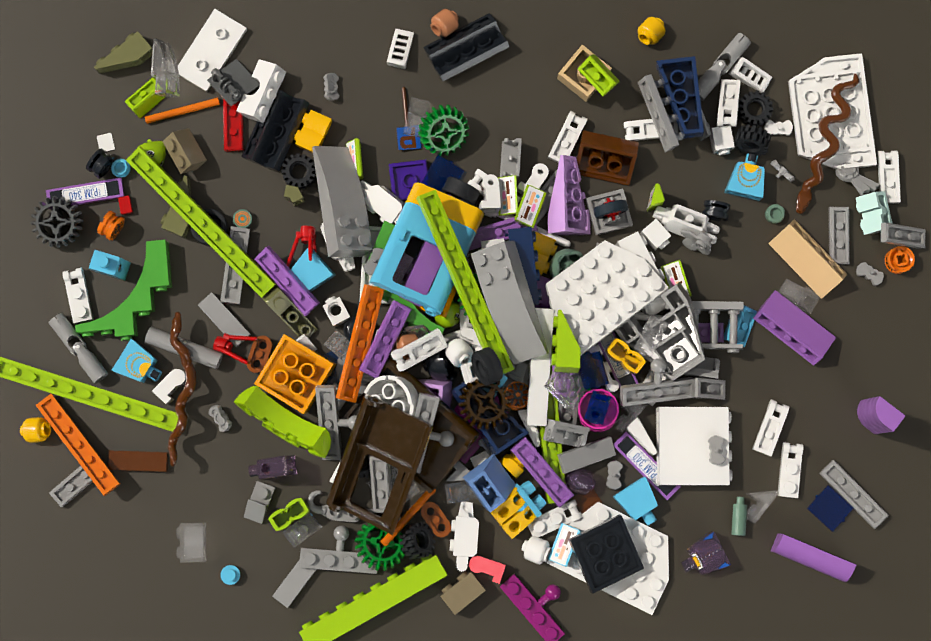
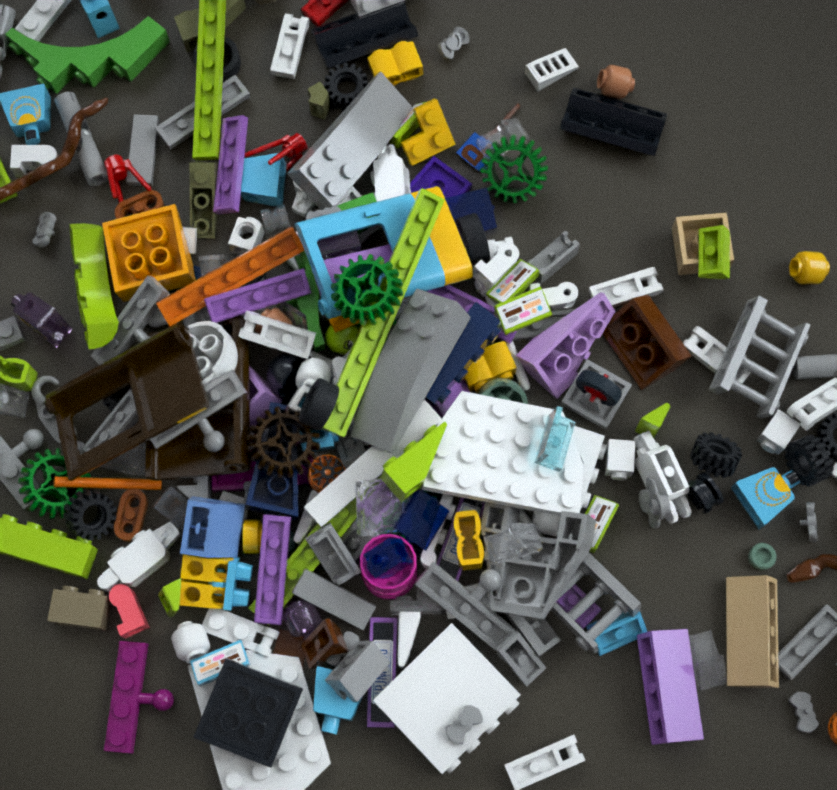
camera: 50 degrees right, 10 degrees down
sand green tile [233,209,253,228] -> none
dark blue wedge [656,56,704,139] -> none
none -> lime slope [158,578,181,618]
none -> clear wheel [260,204,290,234]
none -> white plate [270,14,310,79]
none -> reddish brown slope [301,618,348,669]
none -> light grey hinge [325,641,390,702]
none -> green gear [331,253,403,326]
none -> yellow plate [400,98,455,166]
none -> clear light blue panel [534,406,576,472]
none -> black tyre [690,432,742,478]

